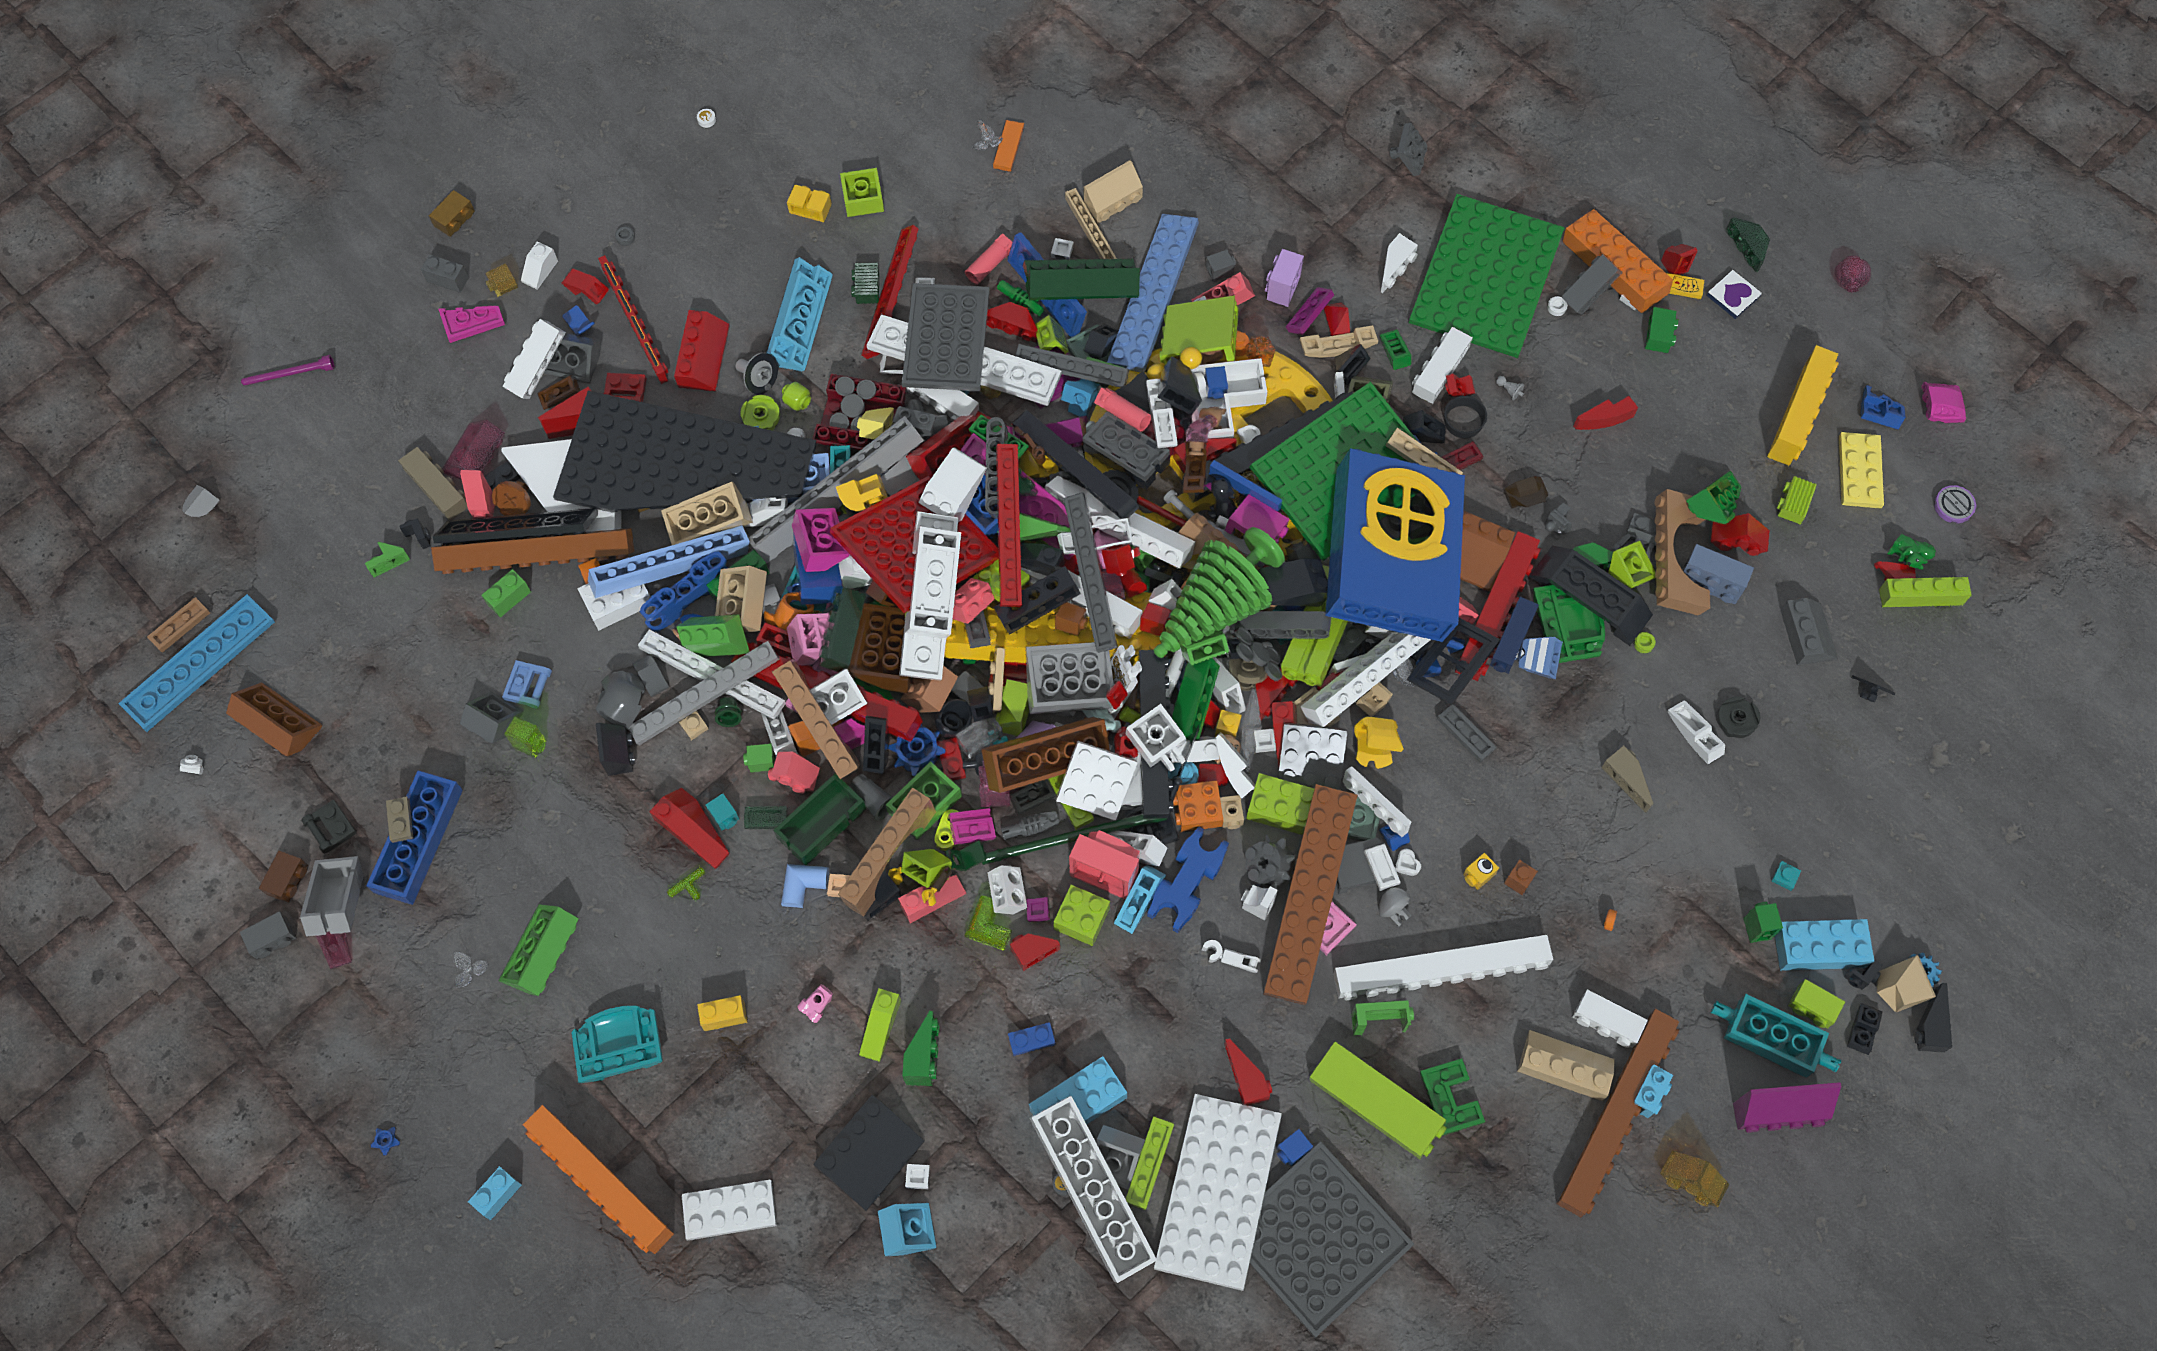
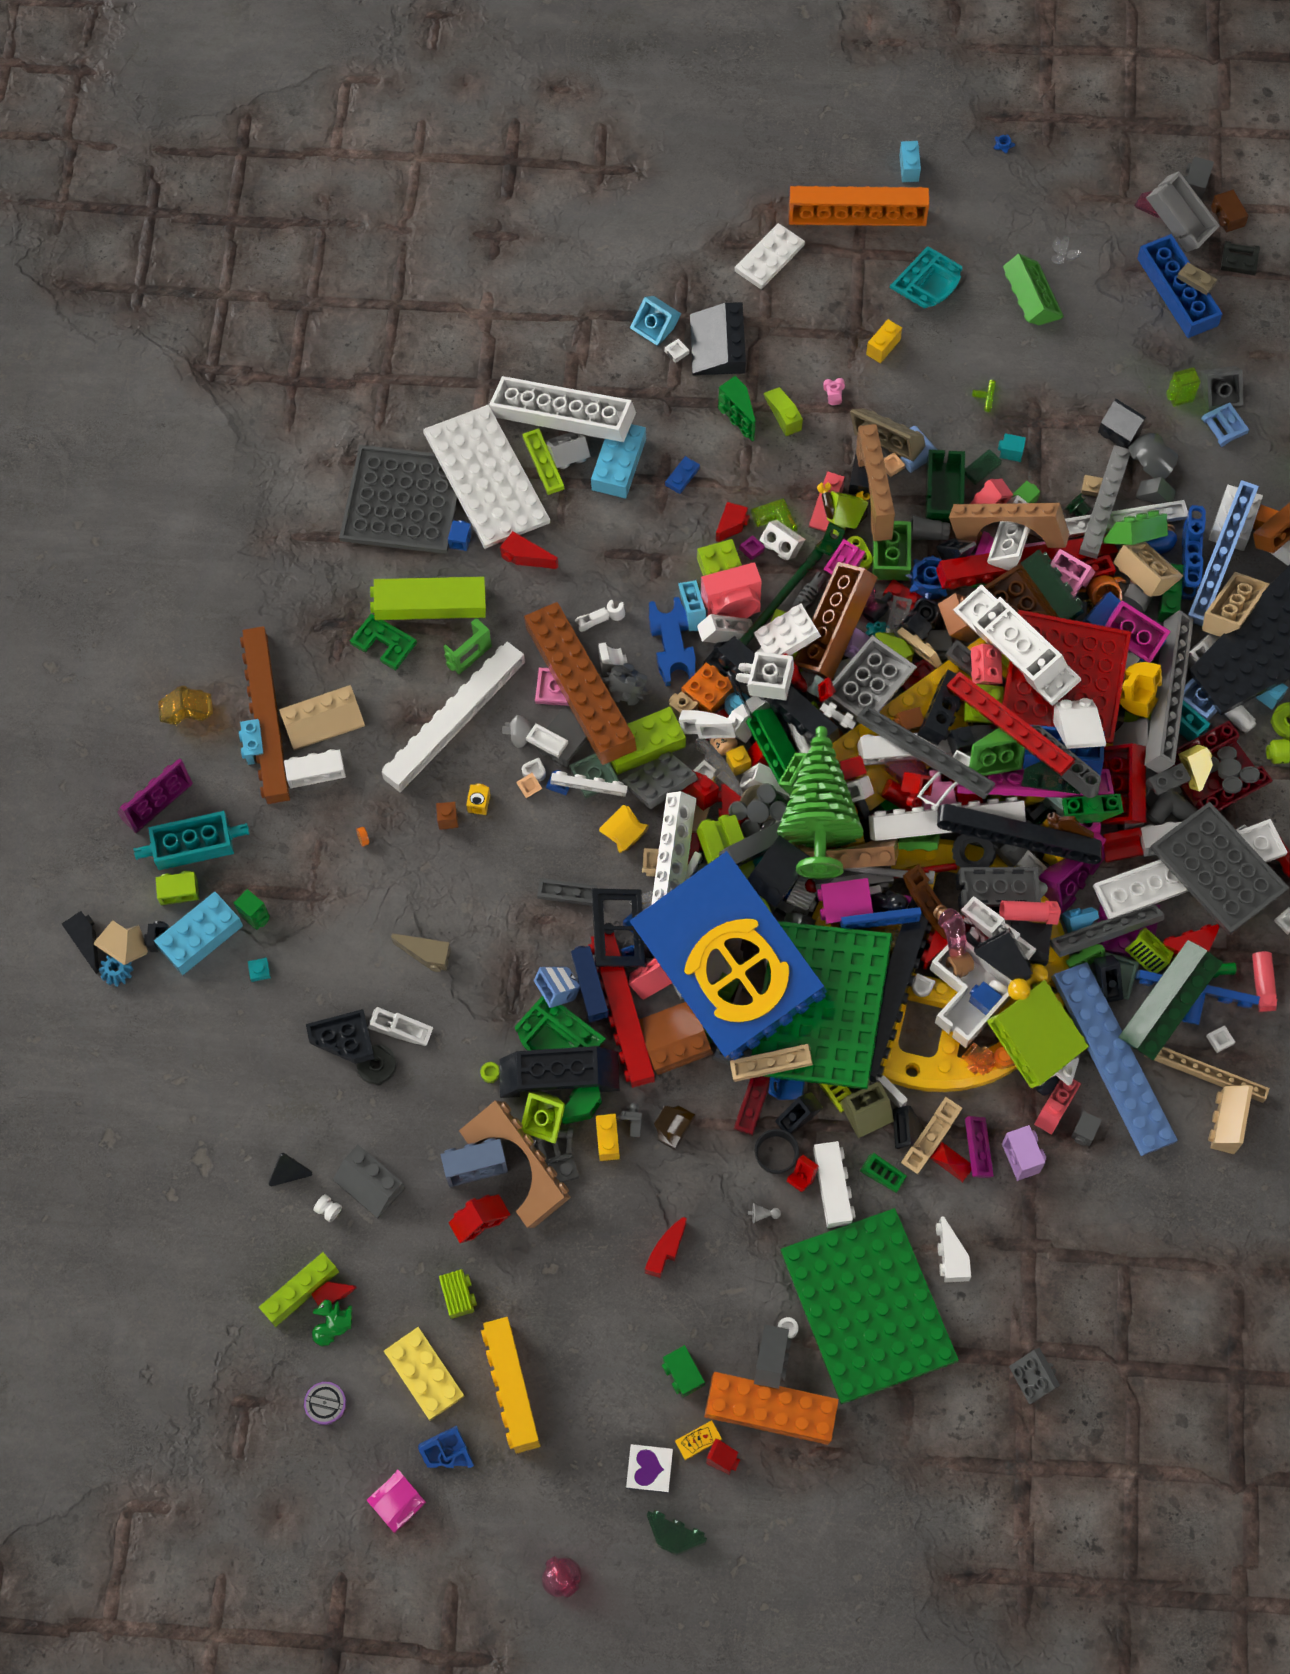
camera: 140 degrees right, 0 degrees up
red wedge [649,788,730,869] -> none
green wedge [1686,471,1741,524] -> none
black slope [1847,1003,1883,1055] -> none
none -> black plate [306,1009,375,1064]
none -> white wheel [313,1194,342,1222]
none -> light nougat plate [516,772,542,798]
none -> yellow brick [596,1114,620,1161]
none -> dark tan slope [850,408,926,461]

